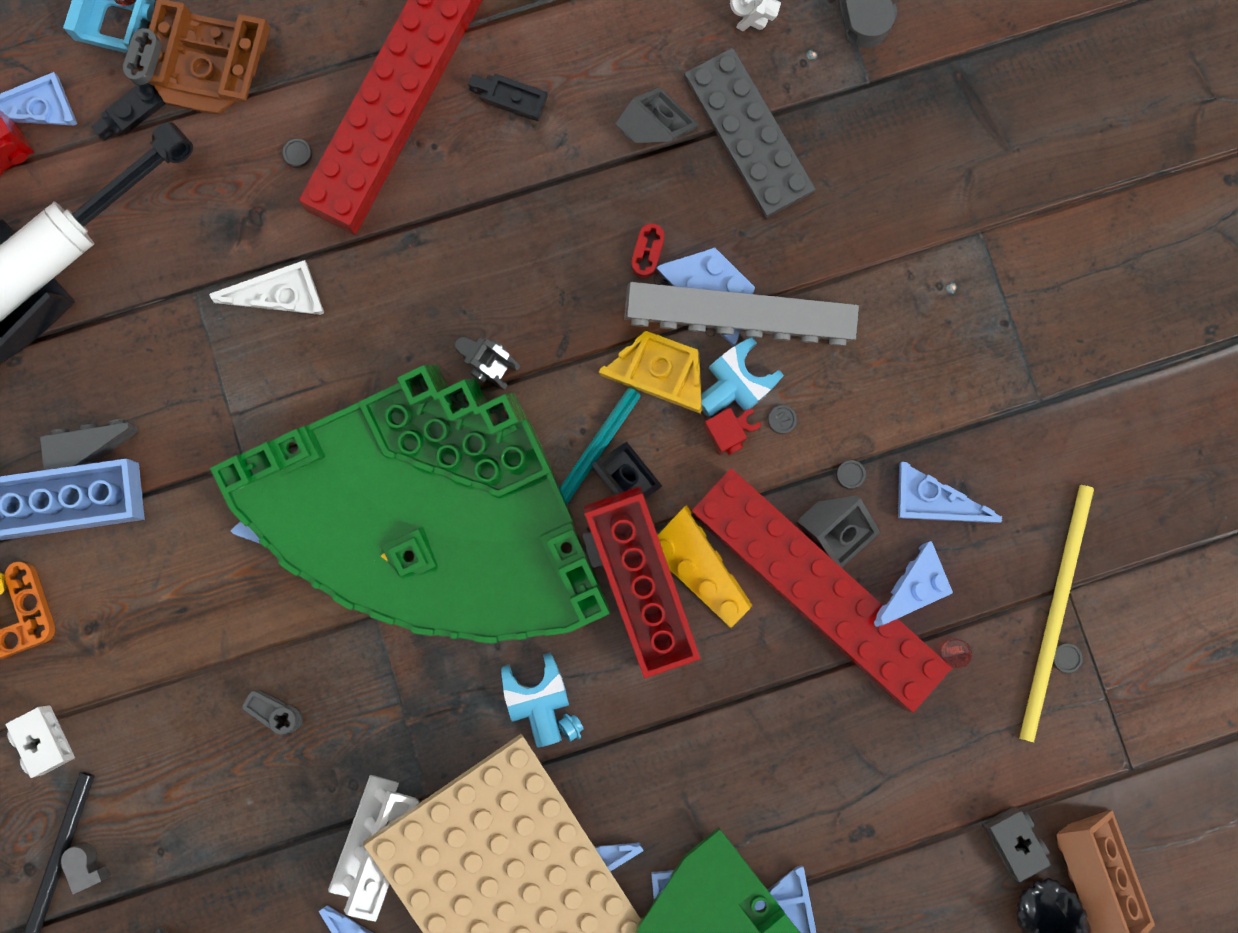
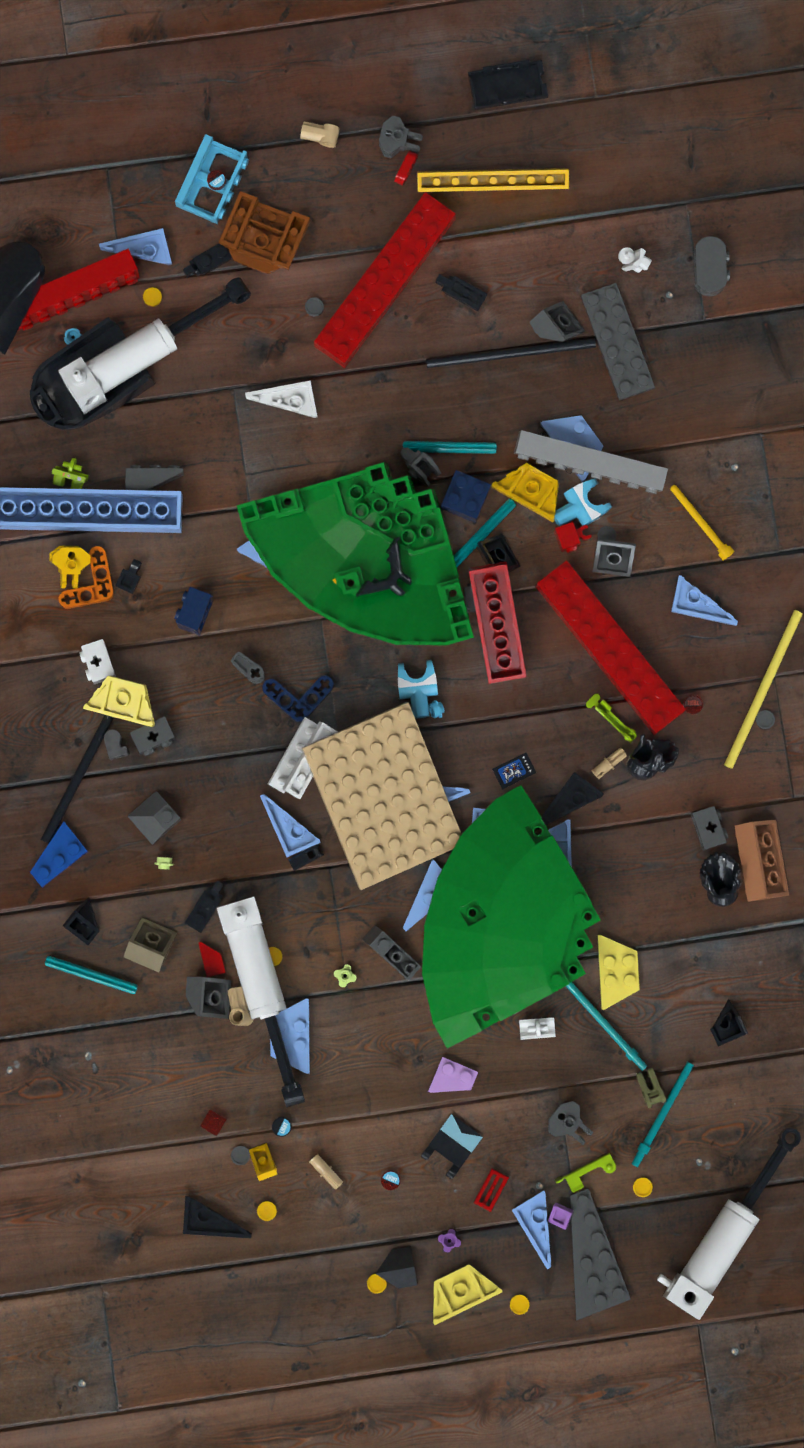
camera: 10 degrees right, 0 degrees up
dark grey beam [123,28,162,85] -> none
red beam [631,223,665,278] -> none
yellow wing [658,505,752,628] -> none
dark grey slope [797,496,880,568] -> none
dark grey piece [836,460,866,489] -> none
light blue wing [874,541,953,627] -> none
none -> light yellow wing [83,676,155,727]
none -> black plate [115,559,142,594]
none -> dark grey brick [130,716,175,756]
none -> yellow piece [143,287,162,307]
none -> dark blue brick [174,587,213,636]
none -> dark blue beam [262,676,334,722]
none -> black piece [356,537,412,597]
none -> teal axle [403,441,497,454]
none -> black piece [426,338,596,368]
none -> dark blue brick [441,470,491,523]
none -> black sticker [492,753,536,790]
none -> black wing [537,772,604,829]
none -> lime piece [586,694,637,743]
none -> tan axle [591,748,627,780]
none -> dark grey slope [592,539,636,577]
none -> black hair [626,734,679,781]
none -> yellow piece [670,485,735,561]

